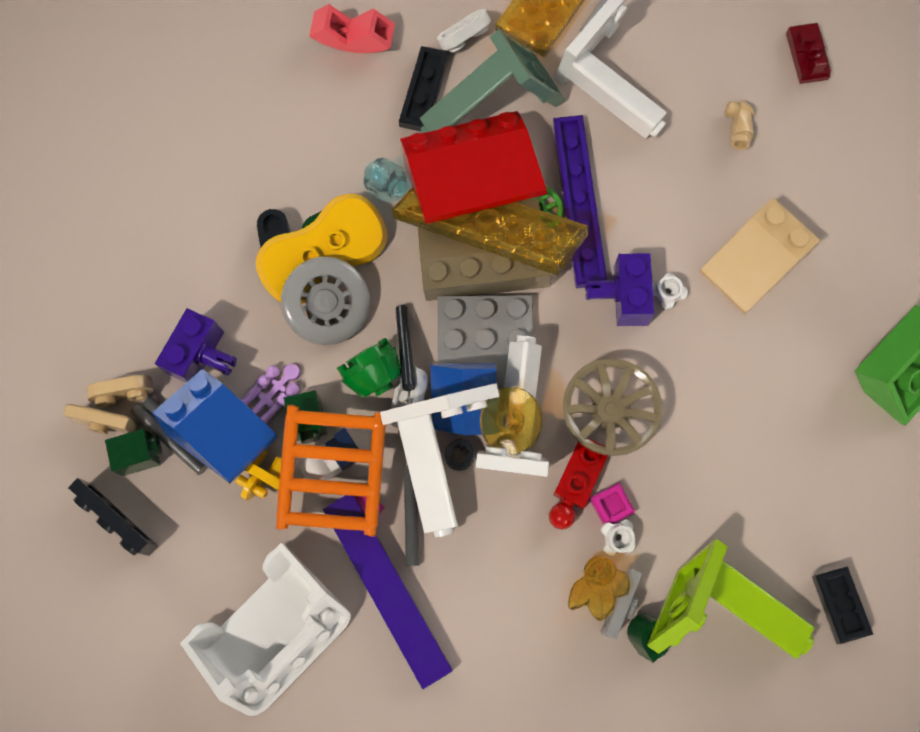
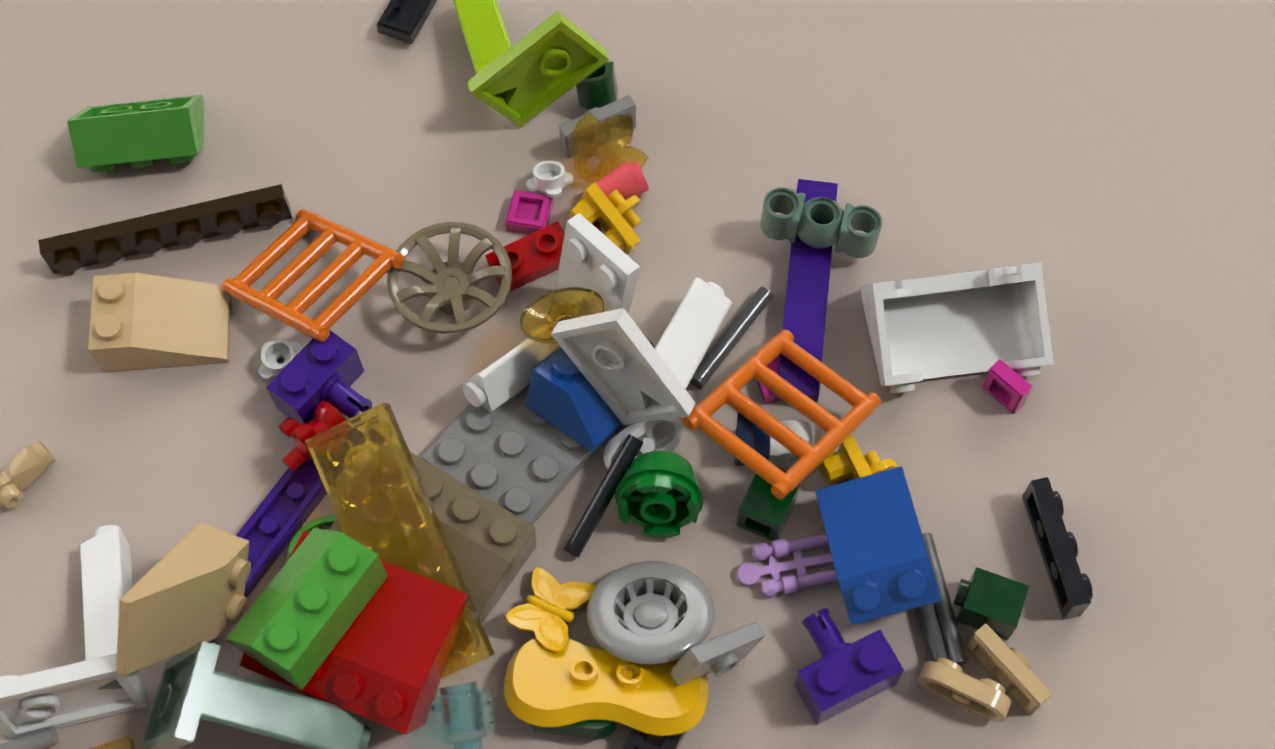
camera: 145 degrees left, 10 degrees down
none -> dark brown plate [38,184,293,274]
none -> tan slope [116,522,251,676]
none -> orange bar [222,209,405,342]
none -> bright green slope [226,528,388,690]
none -> red piece [279,400,353,472]
none -> yellow piece [505,567,596,653]
none -> yellow hips [569,182,642,255]
none -> coral cone [587,161,649,203]
none -> light grey plate [670,622,766,686]
none -> sand green piece [760,187,882,258]
none -> dark pink tile [982,359,1033,414]

